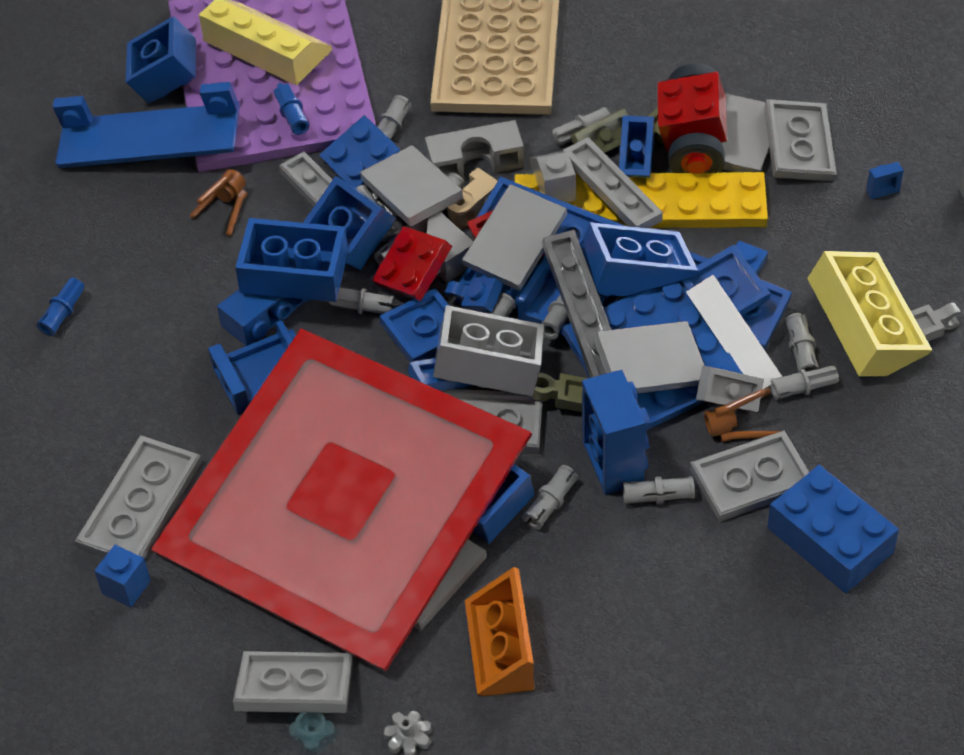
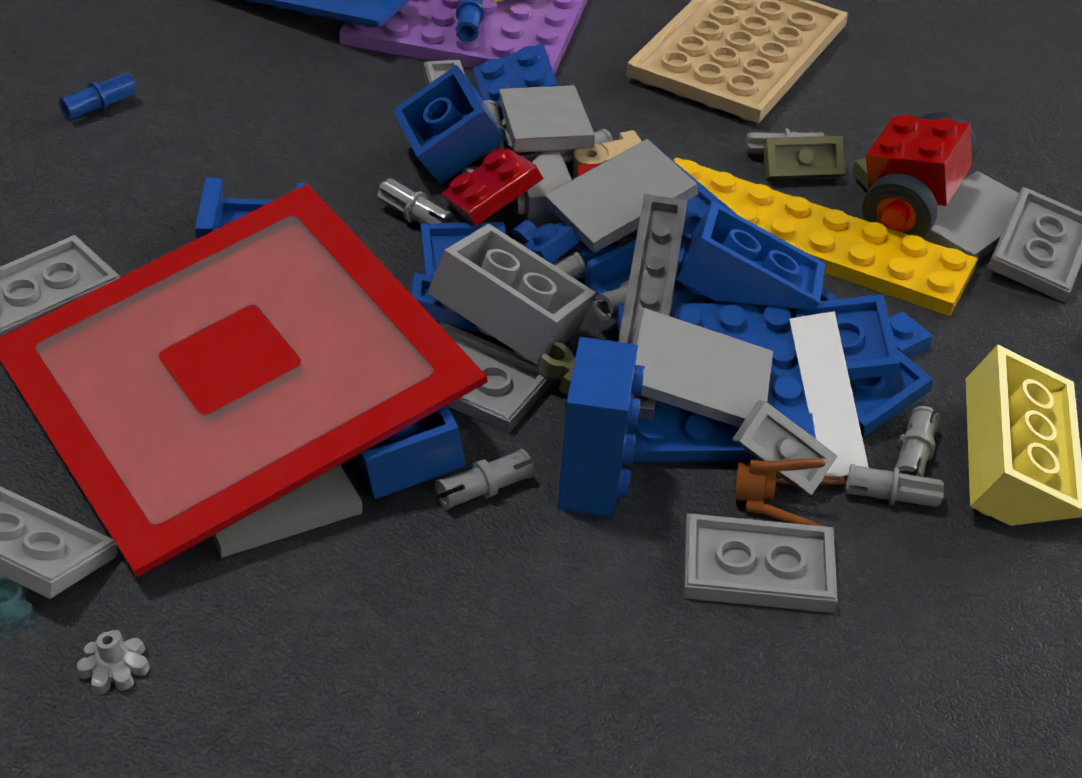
camera: 20 degrees right, 10 degrees down
dark orange plant [190,169,248,237] -> none
blue slope [217,289,310,346] -> none
blue brick [235,218,348,302] -> none
light grey axle [378,95,411,140] -> none
light grey arch [425,120,524,179] -> none
orange slope [465,567,534,696] -> none
light grey slope [530,152,576,202] -> none
light grey plate [563,137,663,228] -> none
blue slope [619,116,655,178] -> none
light grey pin [623,476,695,505] -> none
blue brick [767,465,899,594] -> none

